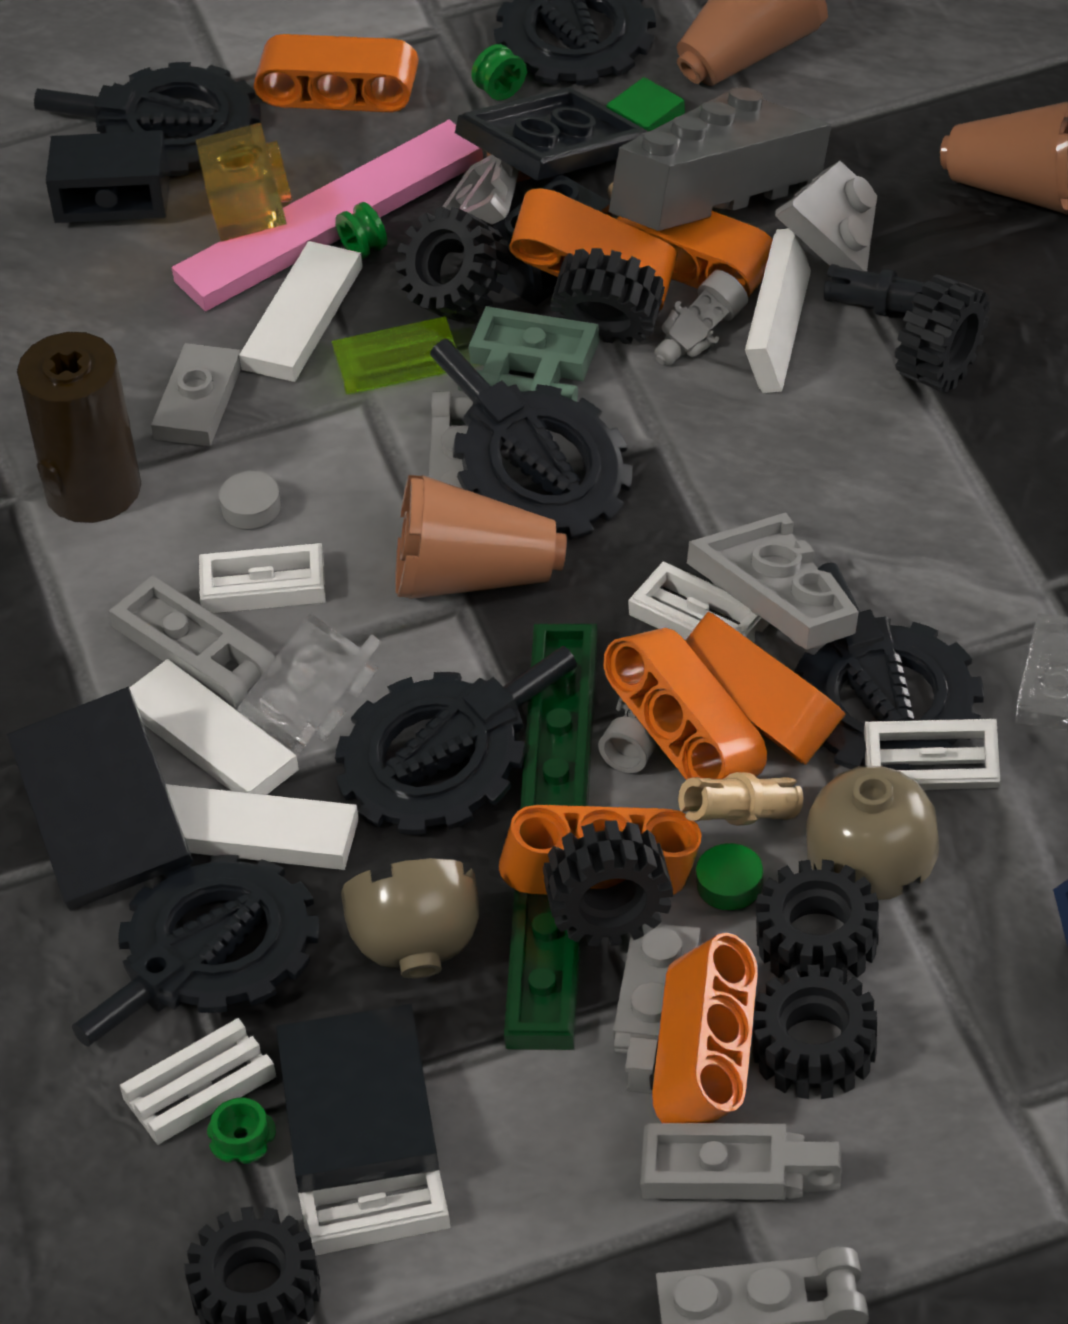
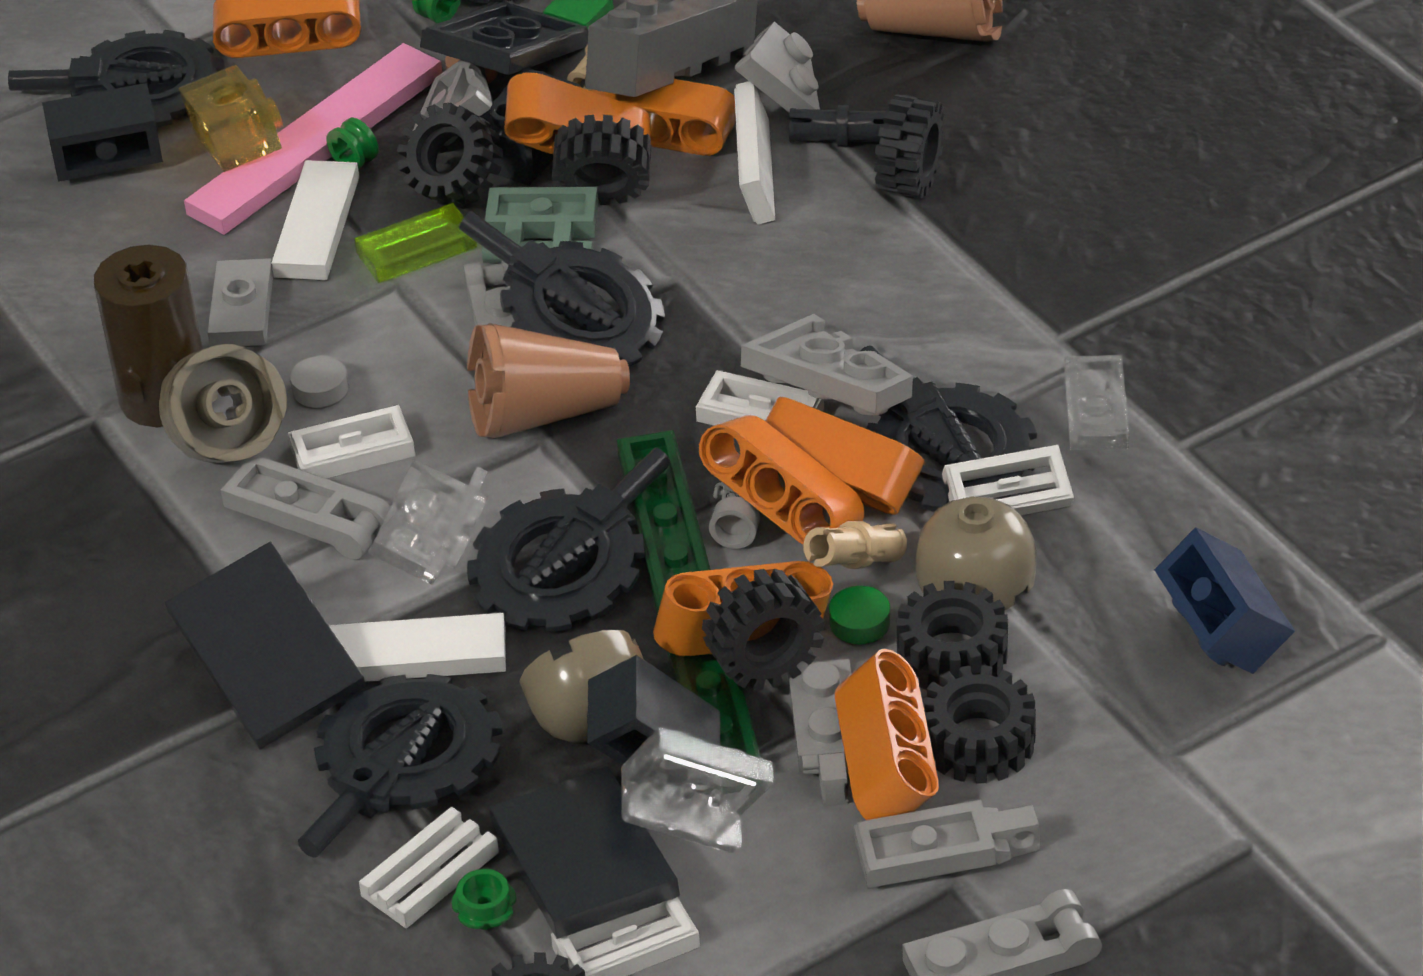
camera: 15 degrees left, 5 degrees down
white tile [129,659,299,795] -> none
light grey piece [655,270,748,366] -> none
none -> dark tan brick [159,344,287,463]
none -> black brick [587,655,721,797]
none -> clear bracket [621,727,773,853]

